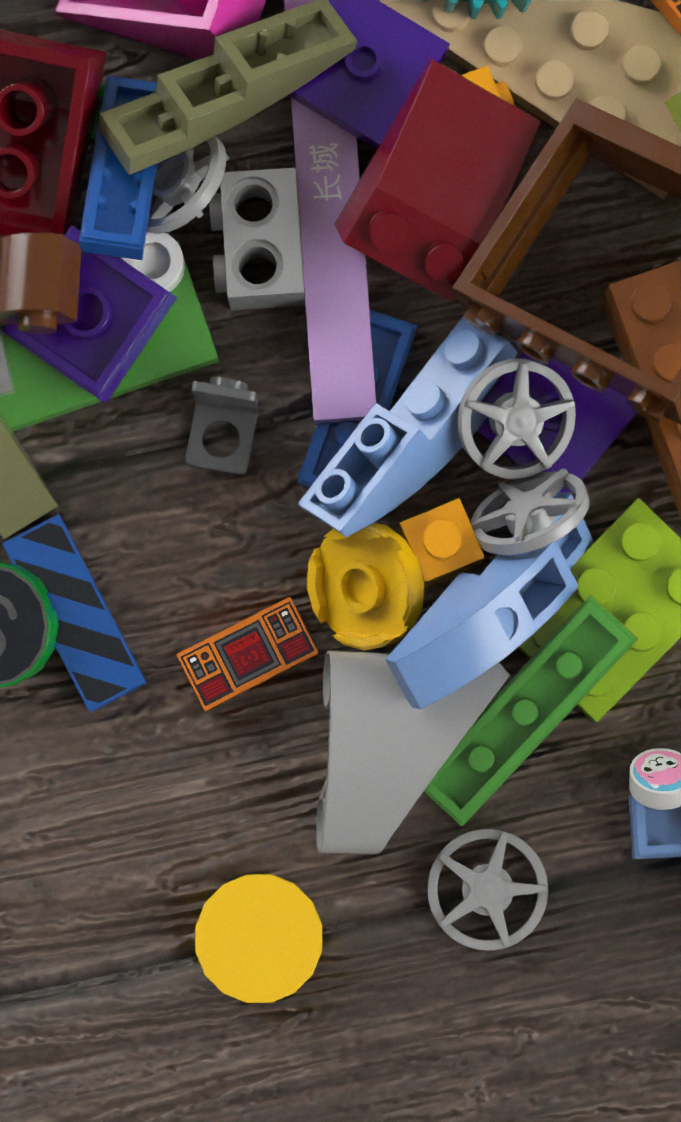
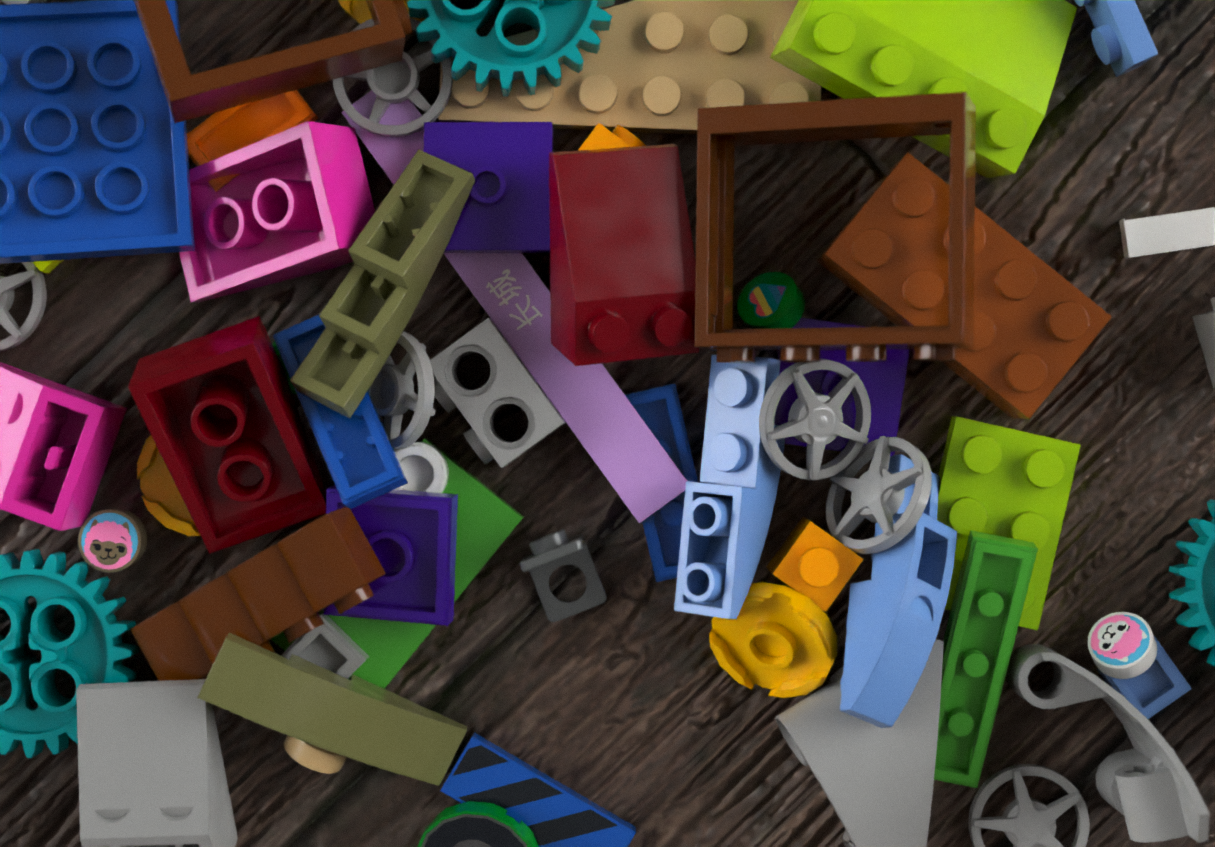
camera: 40 degrees left, 5 degrees up
tile [176,597,319,712] -> none
none -> green tile [737,272,805,329]
none -> light grey panel [1006,644,1210,843]

